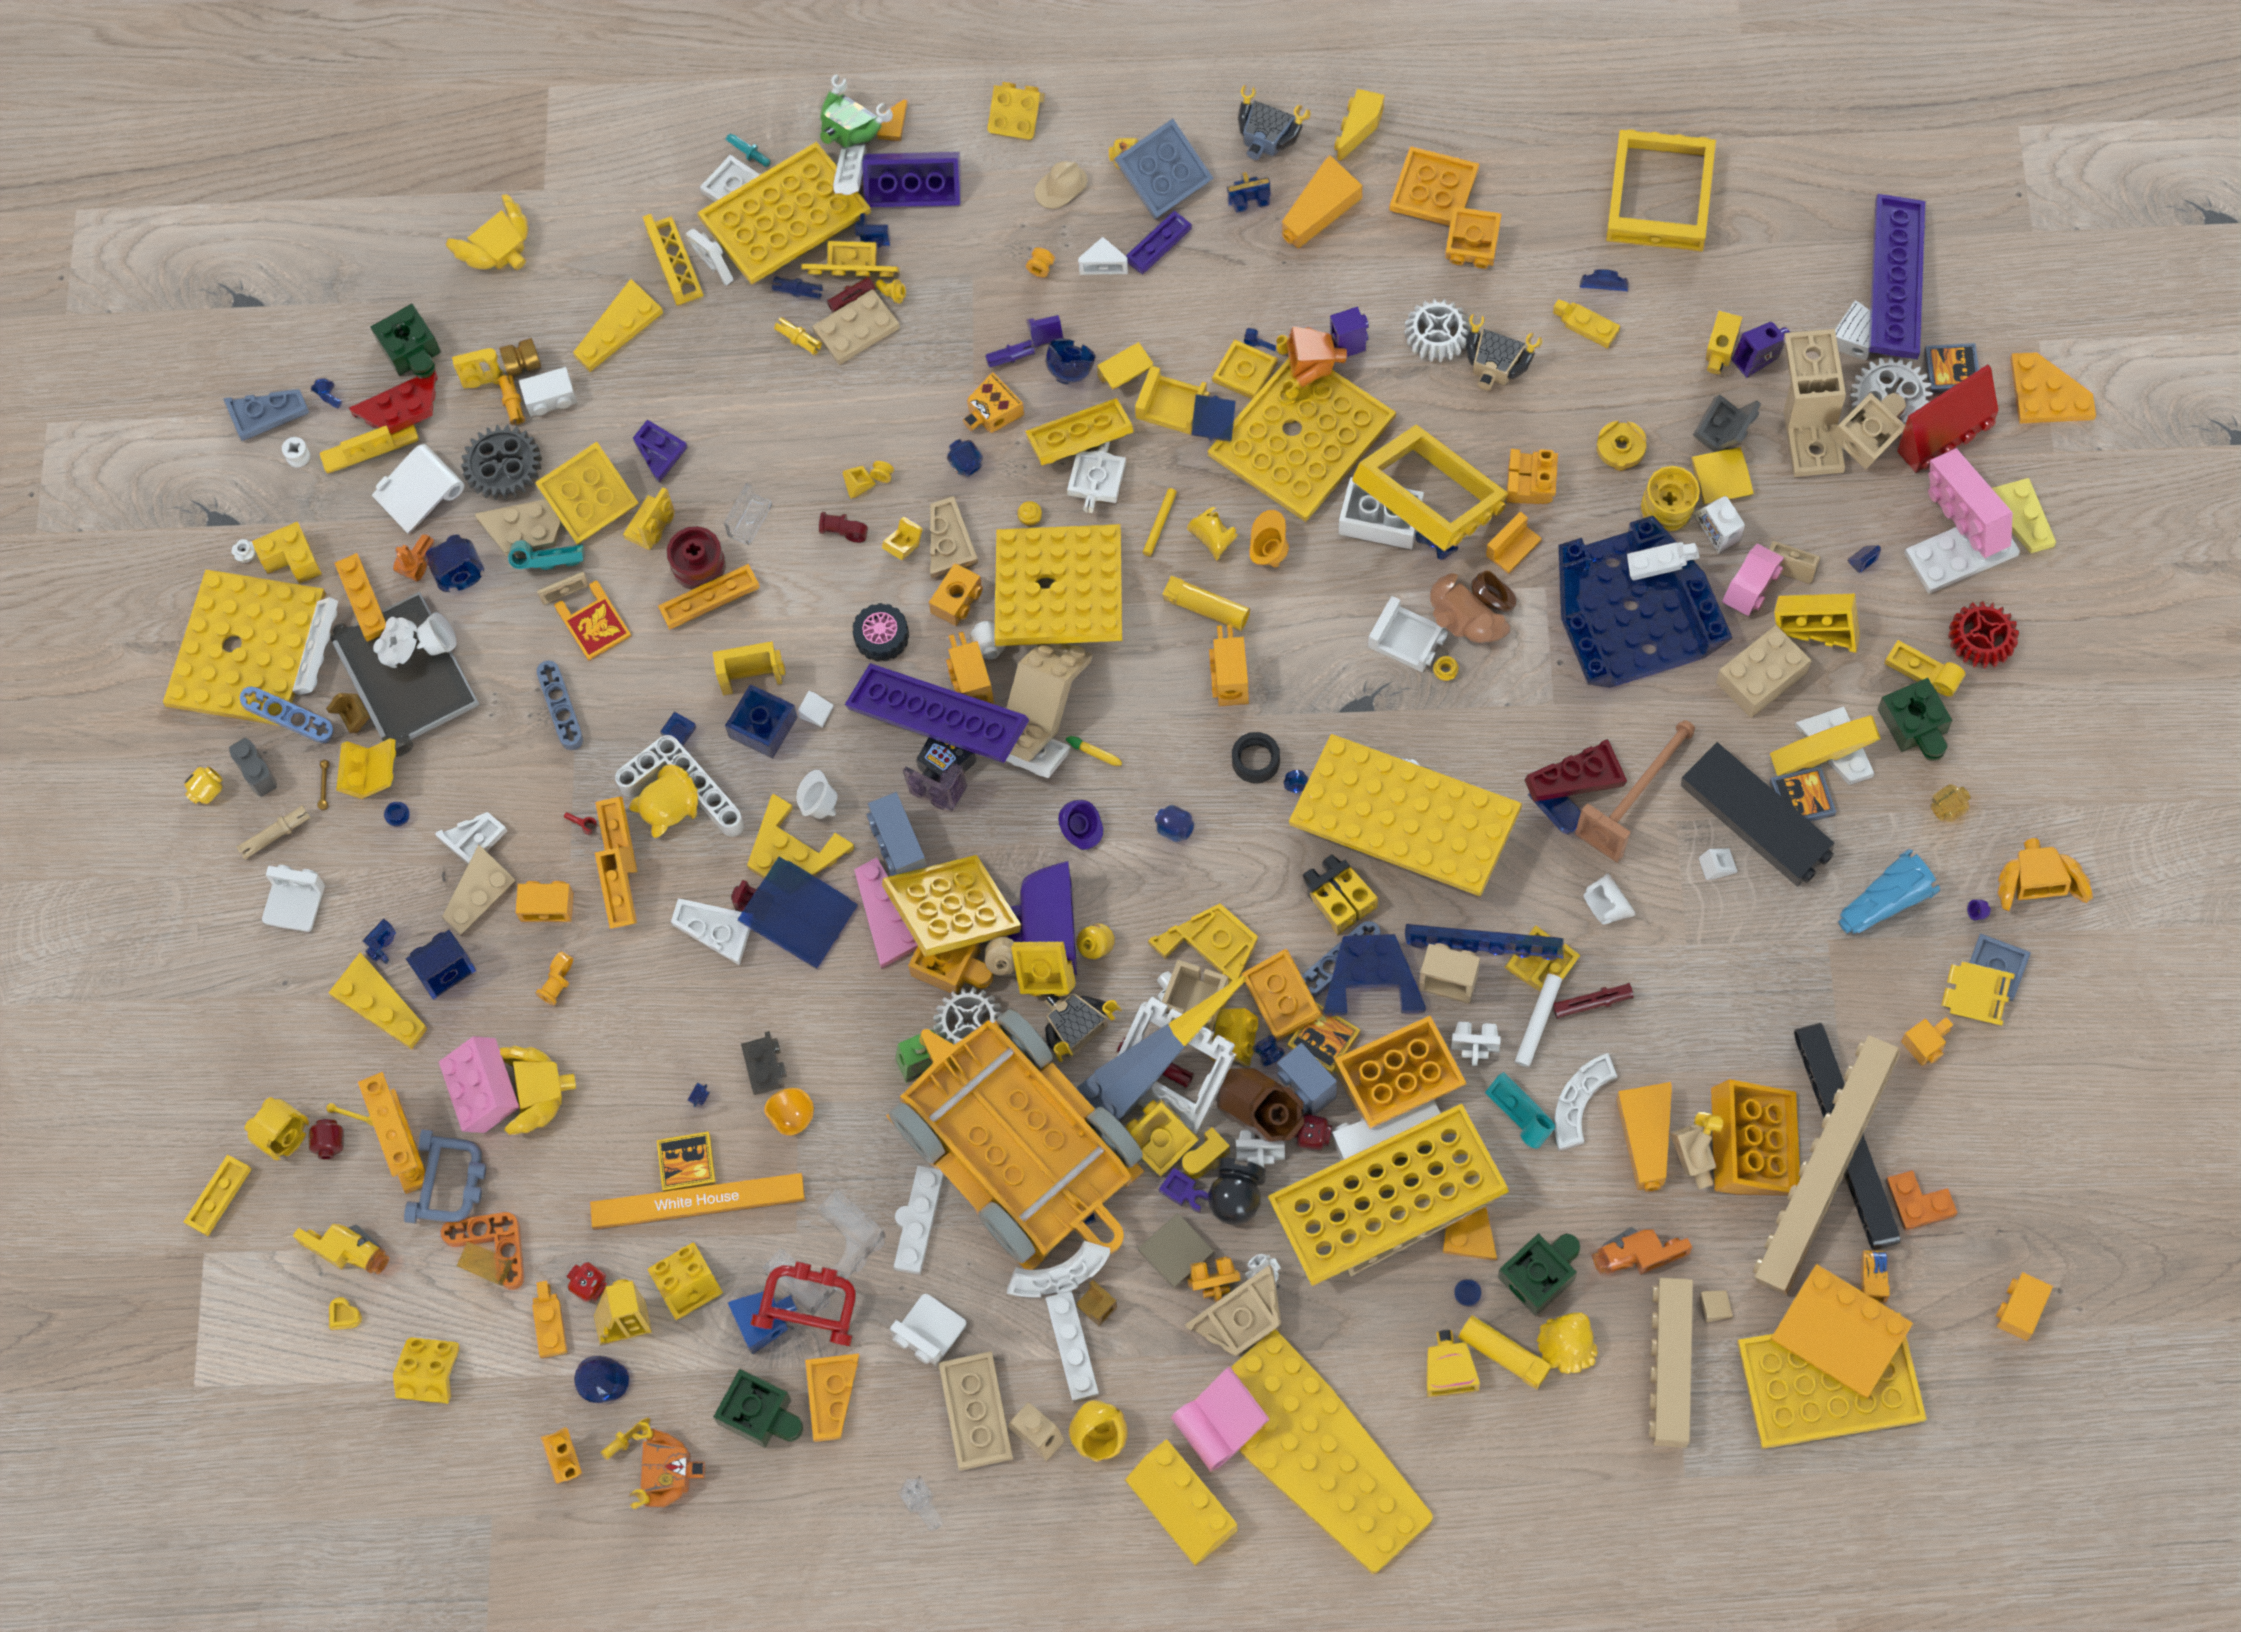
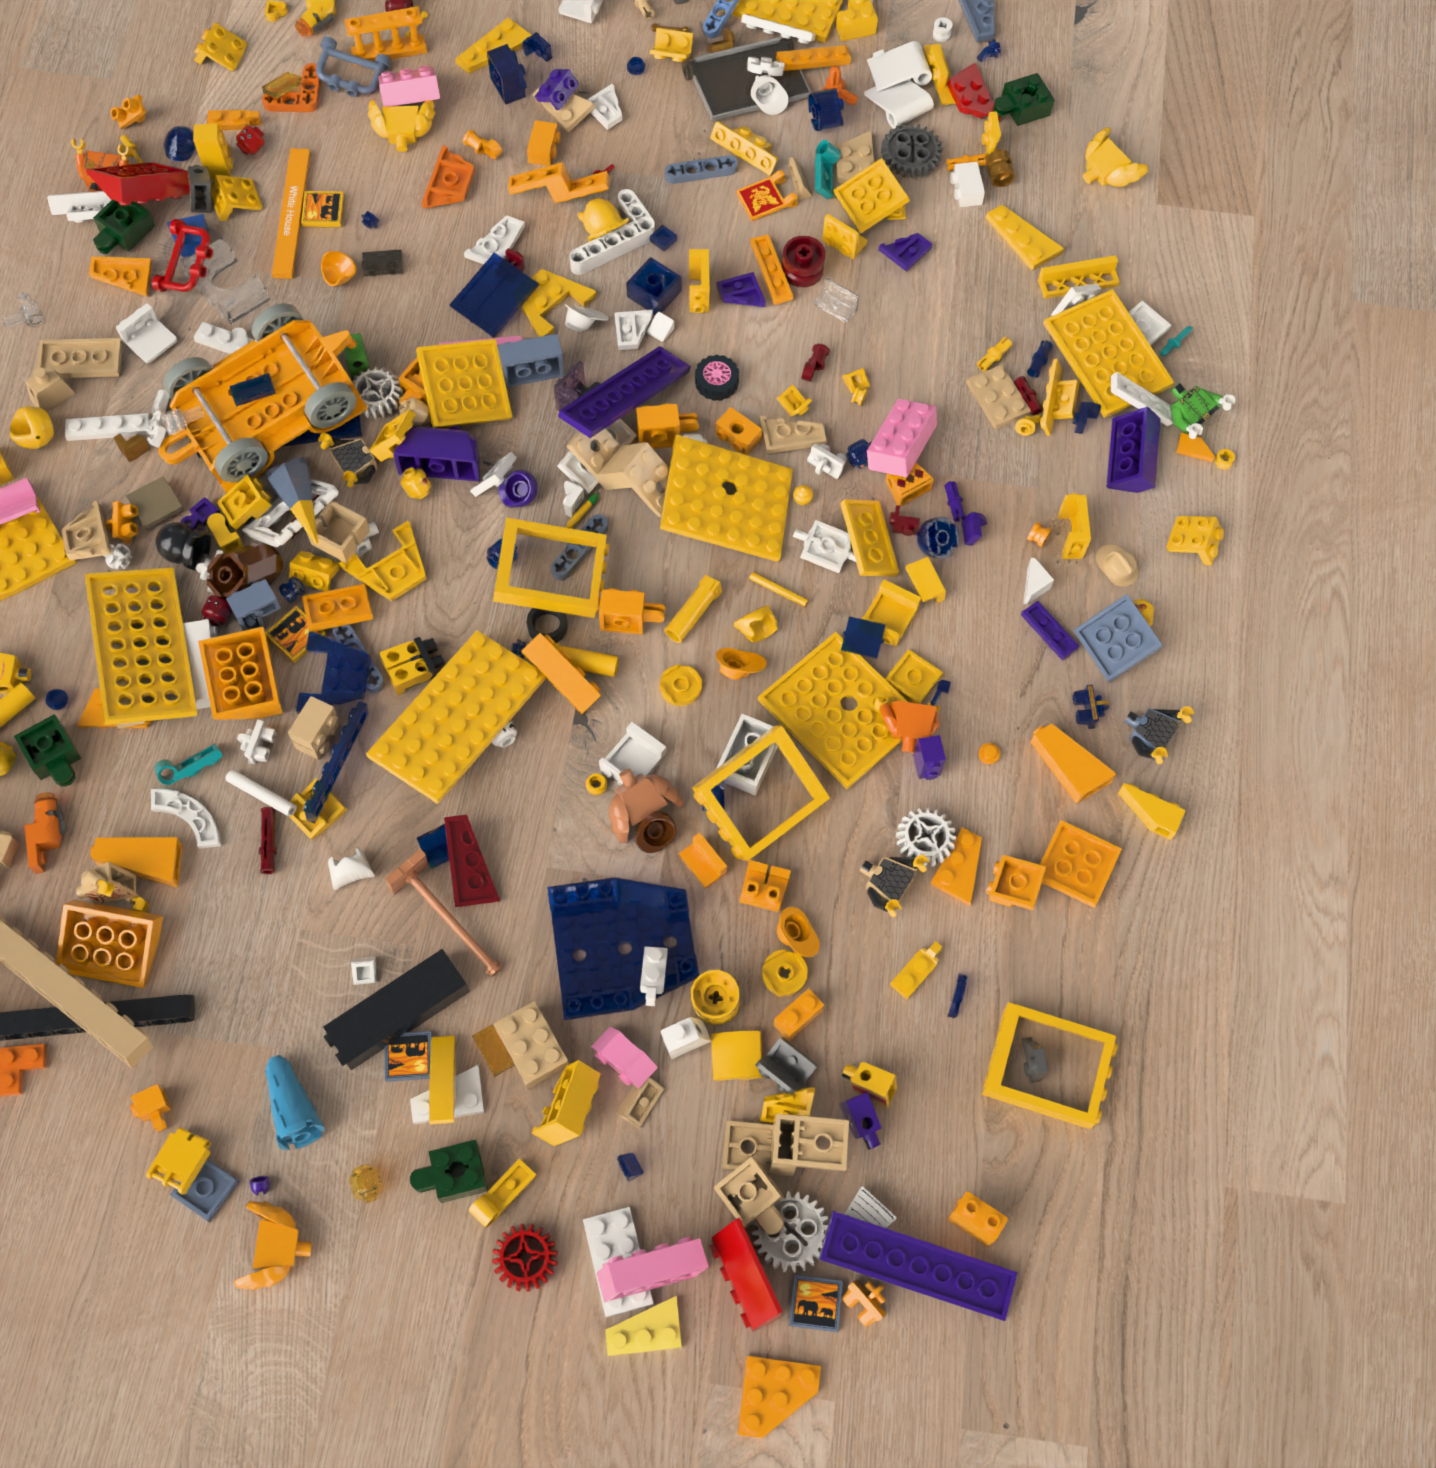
camera: 90 degrees right, 0 degrees up
none -> white bracket [47,191,111,223]
none -> red slope [86,162,189,205]
none -> clear axle [161,406,204,435]
none -> dark grey torso [188,165,211,213]
none -> tile [230,373,276,407]
none -> orange wing [422,145,475,208]
none -> white wing [470,452,517,497]
none -> clear yellow tile [472,1025,515,1077]
none -> yellow window [493,517,609,618]
none -> light orange brick [521,633,601,715]
none -> dark purple bracket [535,69,579,110]
none -> sand blue beam [551,515,608,580]
none -> yellow piece [553,643,619,677]
none -> white bracket [563,481,585,517]
none -> white wing [614,310,653,350]
none -> yellow tile [660,664,702,706]
none -> yellow bracket [710,121,778,175]
none -> dark purple wing [716,272,766,307]
none -> yellow wing [760,1087,815,1124]
none -> light orange brick [773,988,825,1041]
none -> light orange piece [776,907,820,957]
none -> white hips [807,443,847,479]
none -> light orange hips [842,1279,887,1327]
none -> white door [867,41,932,91]
none -> bright pink brick [867,399,937,477]
none -> dark red bracket [889,505,920,536]
none -> light orange wing [930,827,982,906]
none -> light orange panel [946,1191,1008,1247]
none -> light orange plate [978,743,1000,764]
none -> dark grey wing [1022,1037,1048,1083]
none -> yellow panel [1058,493,1091,559]
none -> yellow bush [1215,449,1235,469]

